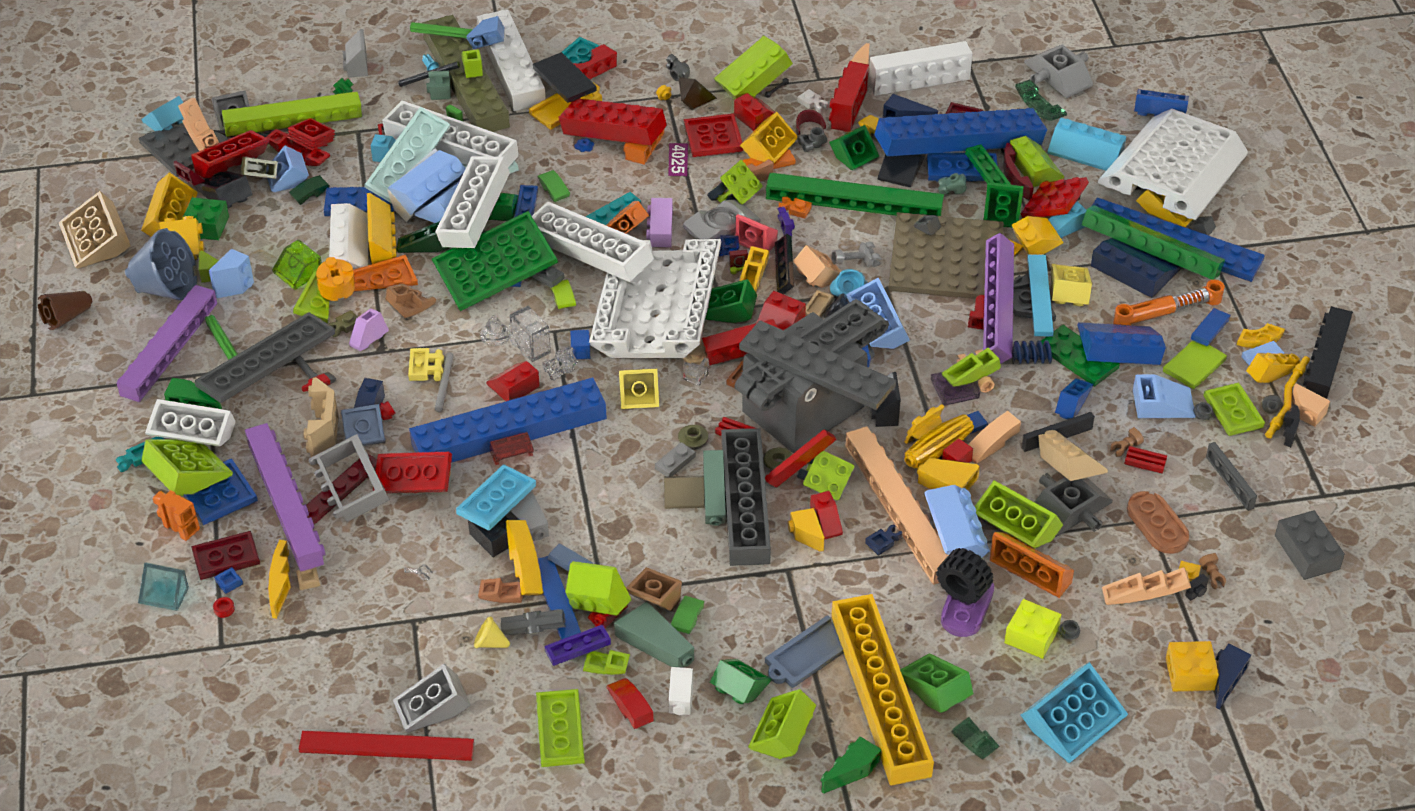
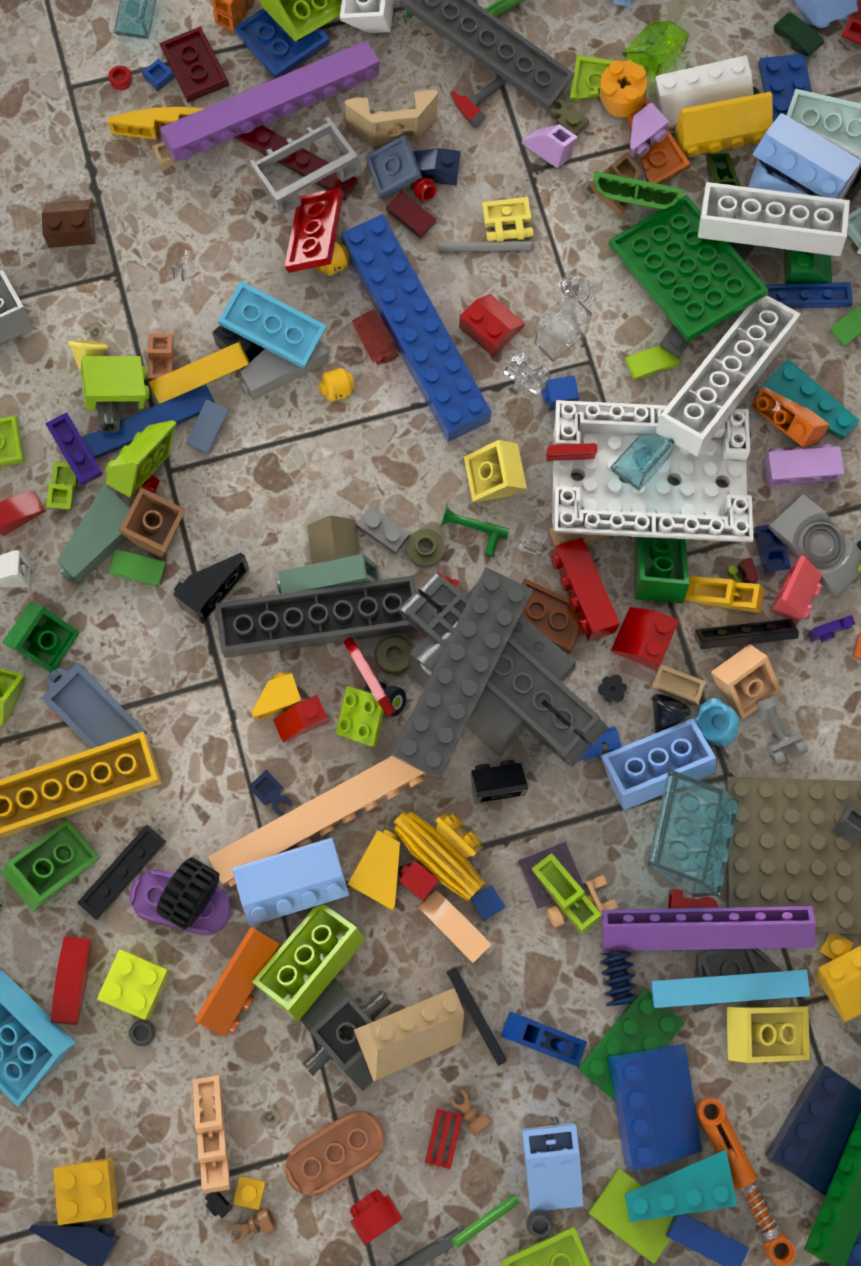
camera: 80 degrees right, 30 degrees up
none -> reddish brown slope [42,199,96,248]
none -> red slope [50,936,92,1025]
none -> black tile [77,825,167,920]
none -> lime panel [80,356,149,410]
none -> black slope [173,553,249,625]
none -> yellow head [318,368,355,402]
none -> red piece [350,1189,403,1246]
none -> dark red tile [386,191,436,239]
none -> green piece [440,503,509,557]
none -> bright green bar [451,1194,519,1248]
none -> red tile [546,443,597,461]
none -> bright green brick [593,171,685,209]
none -> clear light blue slope [610,435,675,491]
none -> teal wing [625,1150,738,1222]
none -> lavender slope [630,102,669,160]
none -> clear light blue slope [647,770,739,897]

